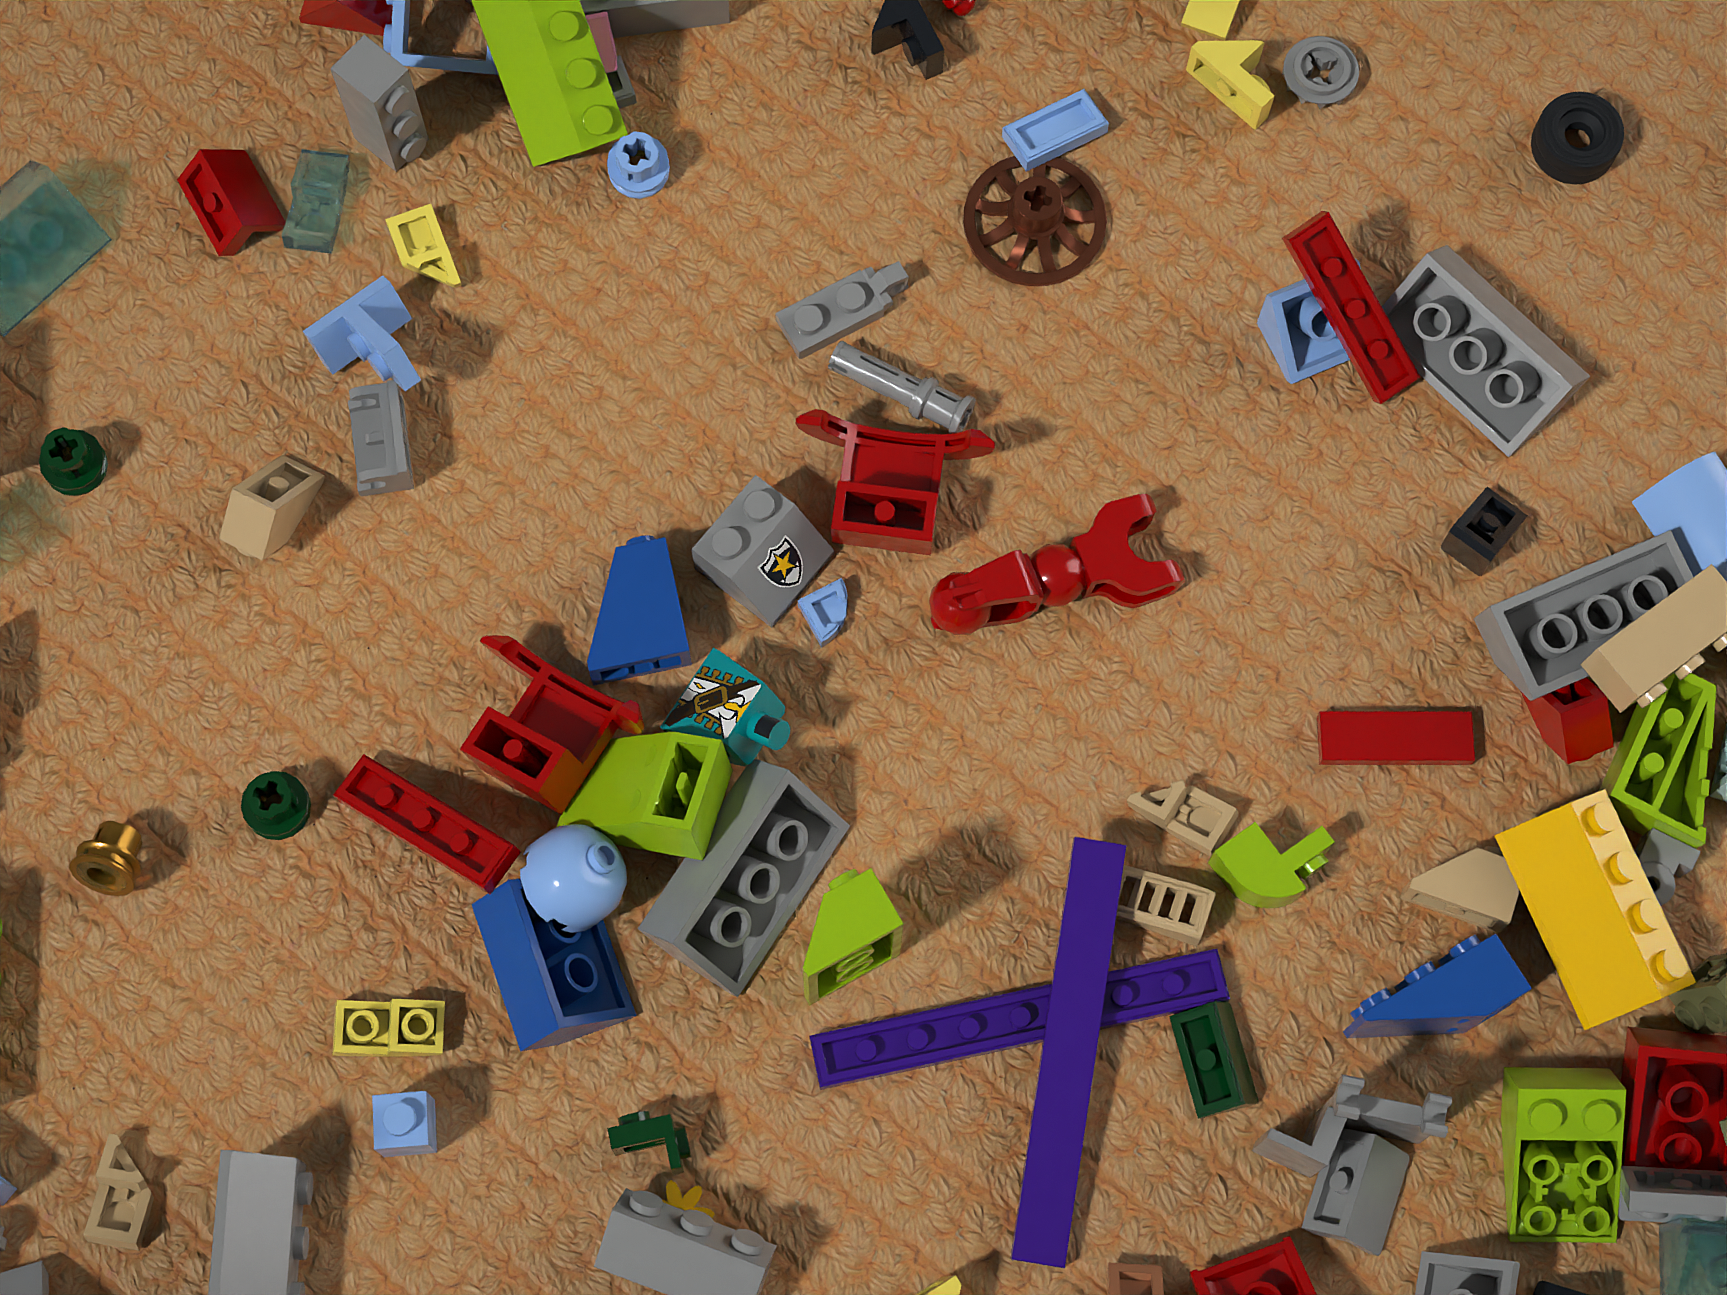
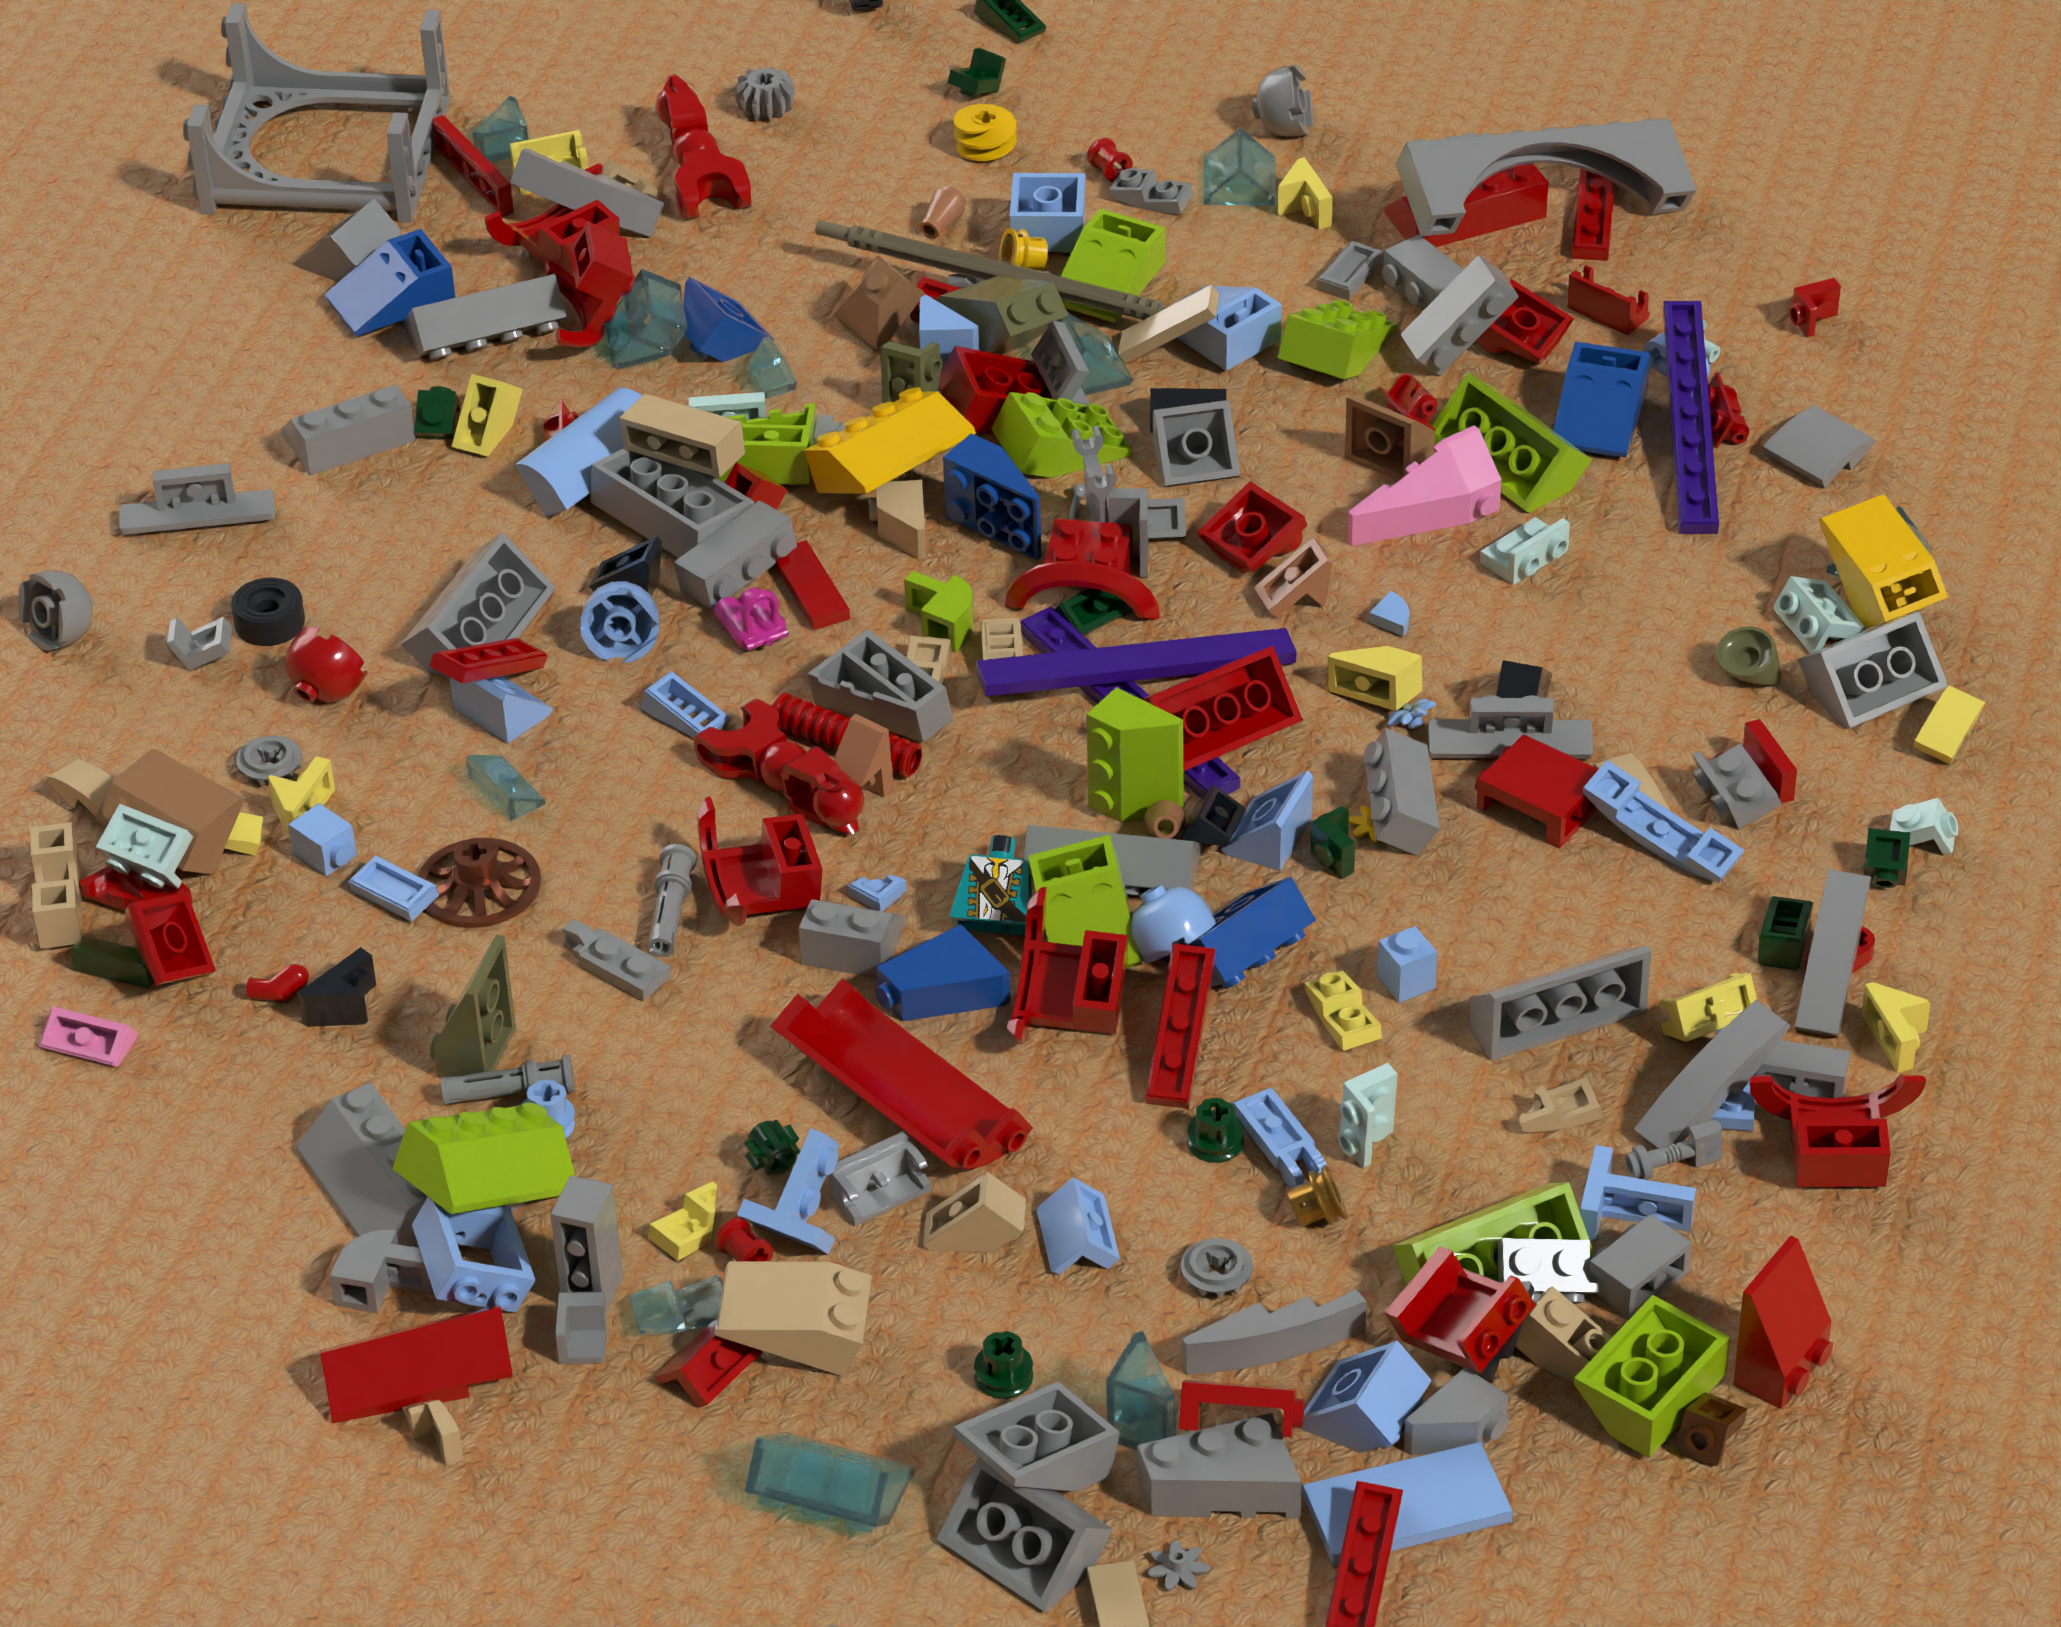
camera: 110 degrees left, 30 degrees down
none -> light grey bracket [166,617,232,671]
none -> red cylinder [285,627,368,703]
none -> light blue brick [288,803,357,877]
none -> olive slope [430,934,516,1078]
none -> light grey pin [441,1054,575,1105]
none -> clear light blue slope [466,755,546,821]
none -> light grey panel [556,1292,608,1364]
none -> light blue cylinder [580,581,660,663]
none -> light blue slope [641,671,731,737]
none -> light grey brick [674,500,797,610]
none -> dark pink piece [713,587,789,651]
none -> red bush [715,1217,774,1262]
none -> tan slope [715,1261,872,1377]
none -> dark green gear [744,1120,800,1175]
none -> red cylinder [770,978,1033,1170]
none -> red piece [772,693,922,778]
none -> light grey wedge [807,629,953,743]
none -> nougat slope [833,714,894,797]
none -> red piece [1005,519,1160,620]
none -> light blue panel [1037,1177,1120,1275]
none -> light grey hinge [1068,483,1085,519]
none -> red slope [1142,646,1303,771]
none -> nougat cone [1144,800,1186,839]
none -> black slope [1180,785,1245,847]
none -> light grey gear [1181,1238,1253,1299]
none -> light blue slope [1221,770,1313,871]
none -> light blue hinge [1232,1087,1328,1188]
none -> light aqua bracket [1338,1063,1398,1168]

